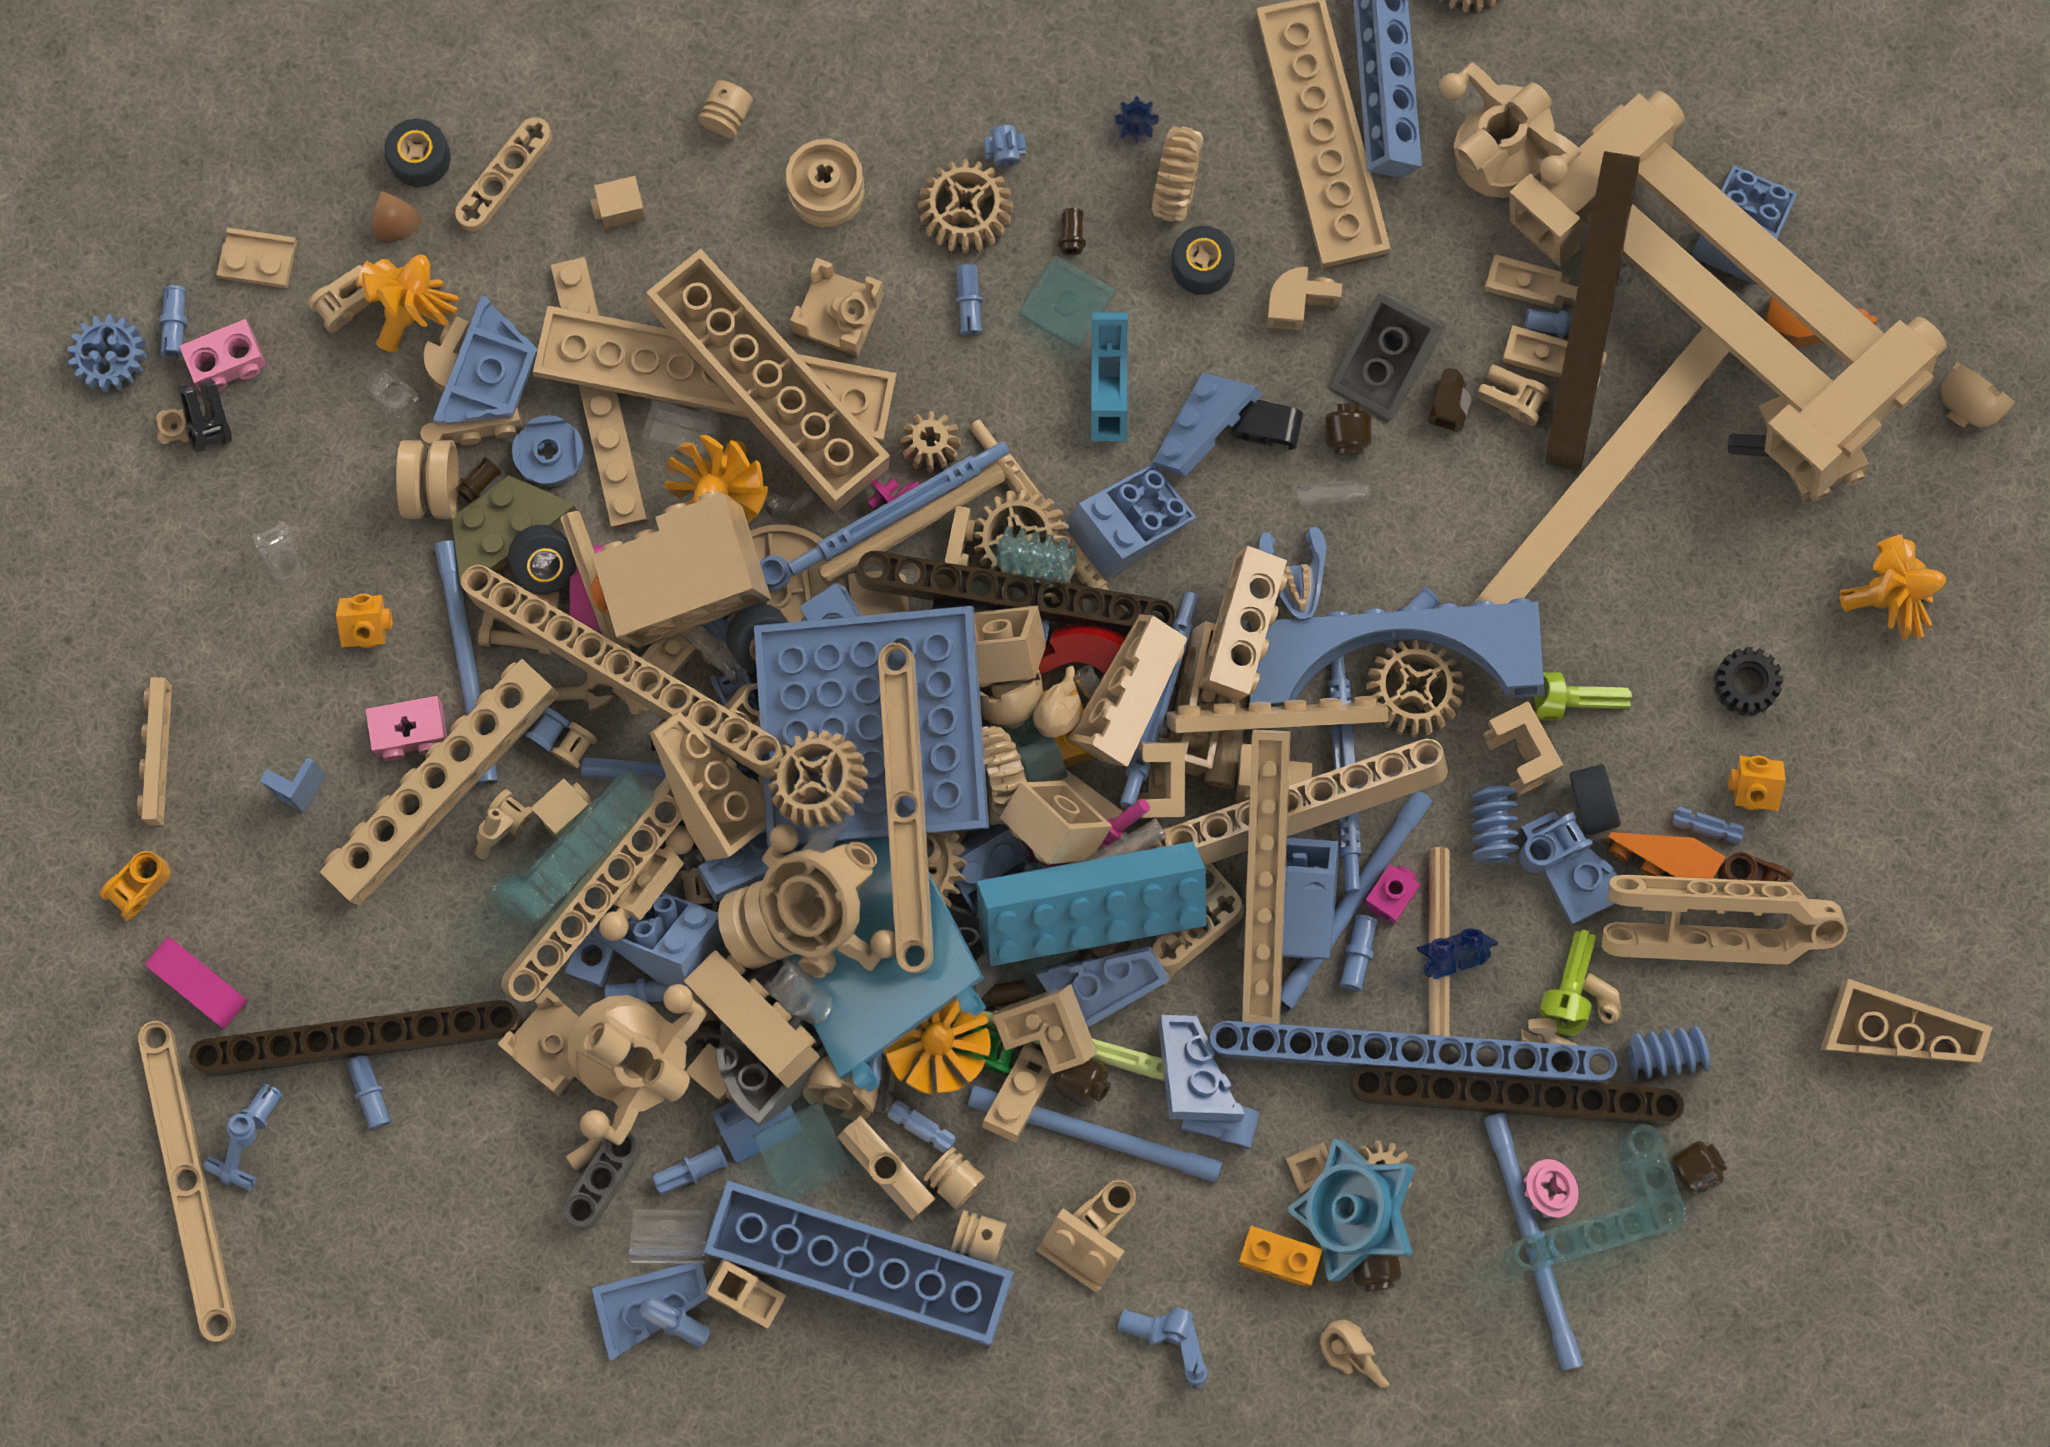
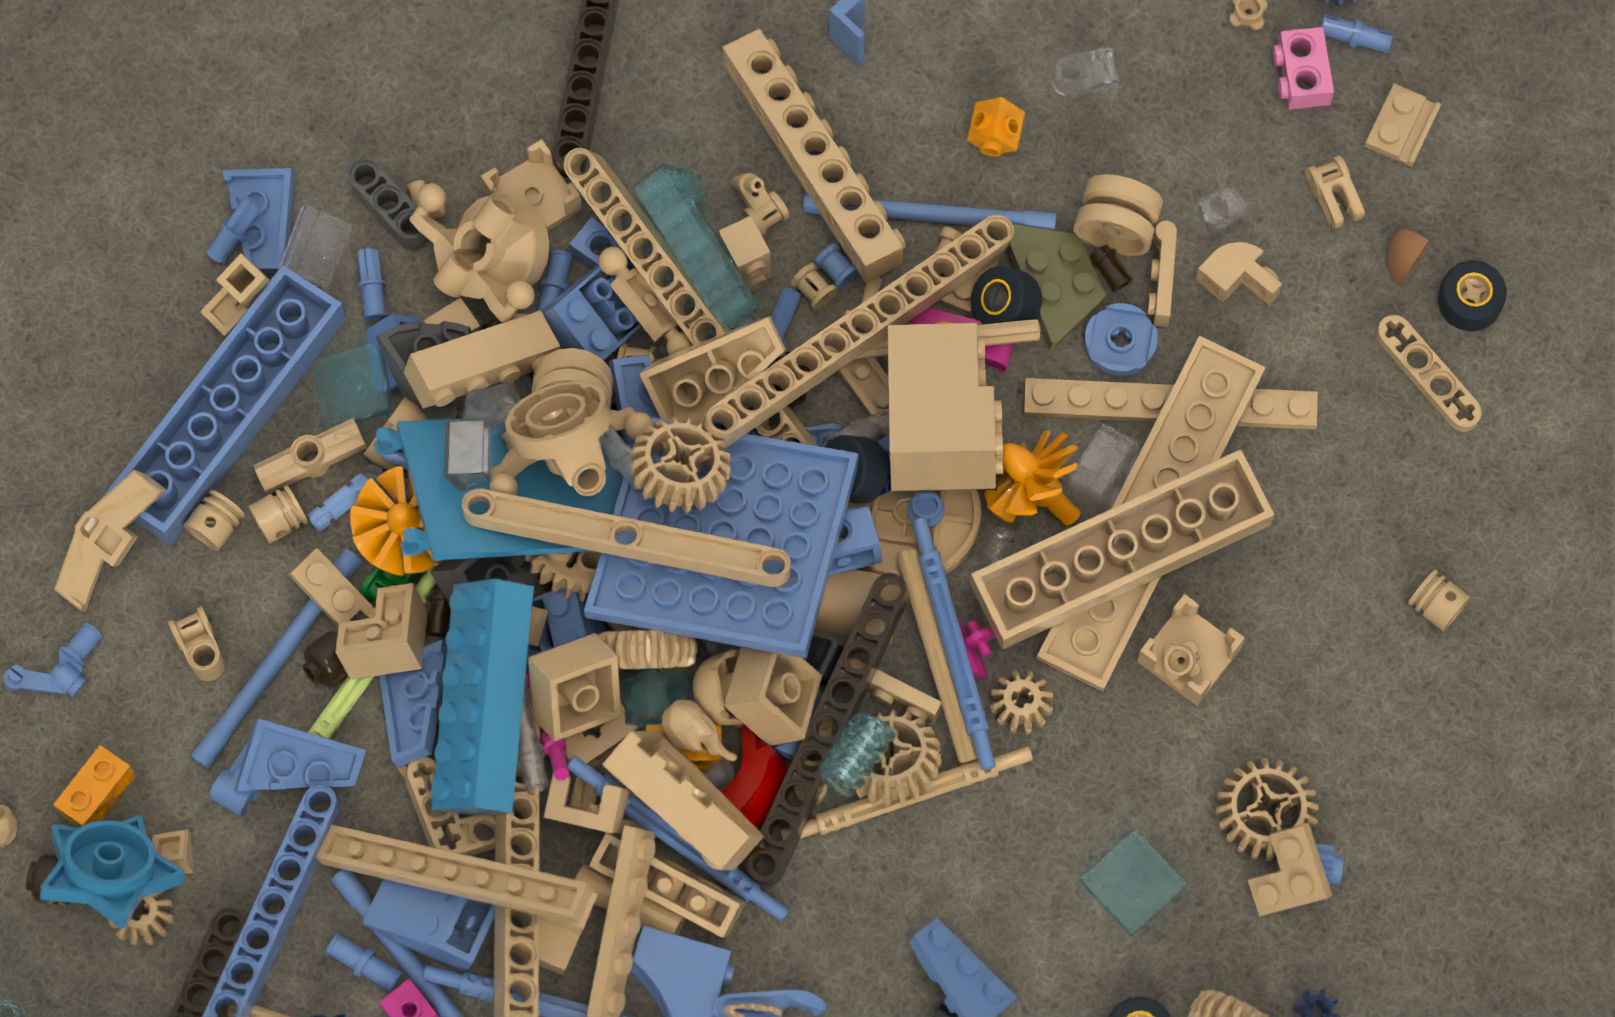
camera: 105 degrees right, 5 degrees down
black piece [178,378,232,452] -> none
medium blue axle [347,1055,392,1130] -> none
light orange piece [356,254,459,352] -> none
bright pink brick [366,696,448,761] -> none
medium blue wing [433,295,537,425] -> none
tan brick [590,176,646,229] -> none
tan wheel [786,139,865,227] -> none
medium blue axle [955,264,983,336] -> none
tan plate [1036,1208,1125,1293] -> none
dark brown pin [1058,208,1086,255] -> none
medium blue slope [1065,463,1197,580] -> none
dark azure arch [1091,312,1128,441] -> none
tan brick [1198,546,1288,702] -> none
none -> tan plate [54,470,167,612]
none -> slope [444,419,492,491]
none -> tan plate [1248,823,1332,917]

